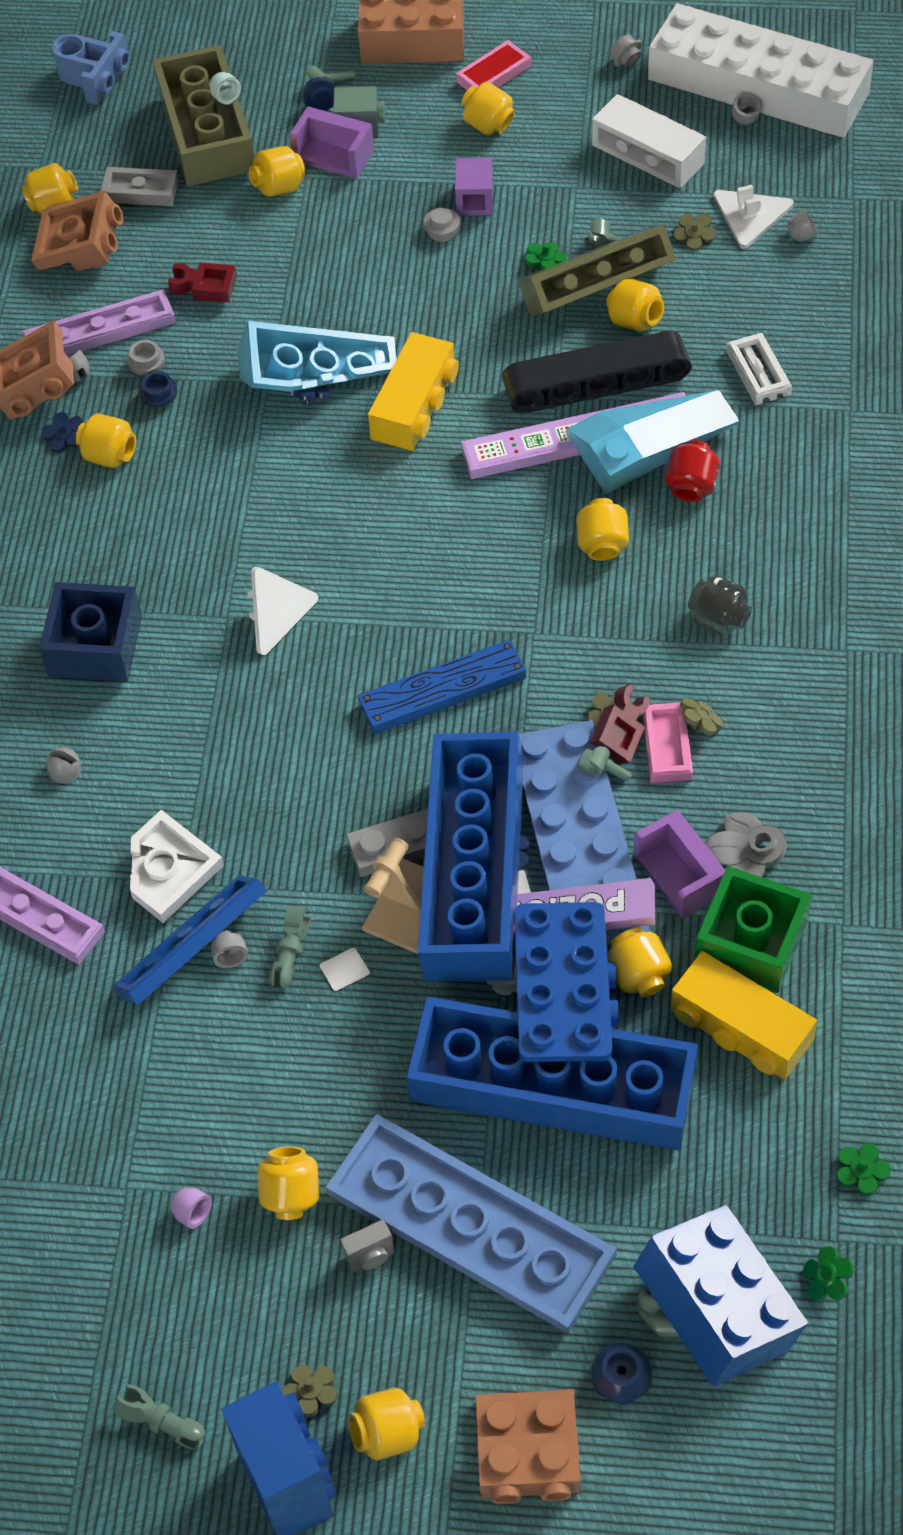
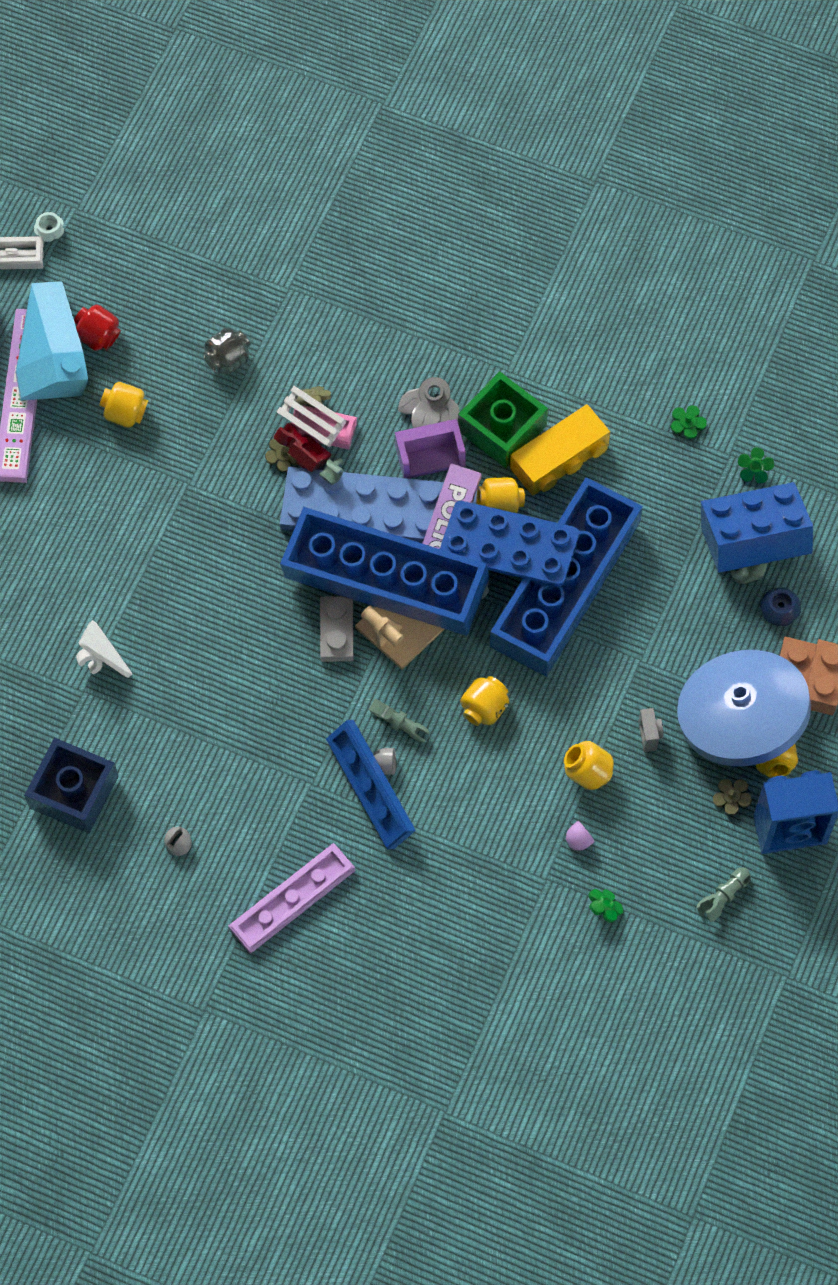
camera: 75 degrees left, 10 degrees up
white plate [130,810,224,923] -> none
white sticker [320,948,370,991] -> none
medium blue plate [326,1114,617,1334] -> none
blue tile [358,639,526,734] -> none
none -> light aqua plate [34,212,64,242]
none -> white tile [277,386,347,447]
none -> yellow head [460,676,509,726]
none -> green plant [588,889,623,923]
none -> medium blue dish [677,650,811,766]

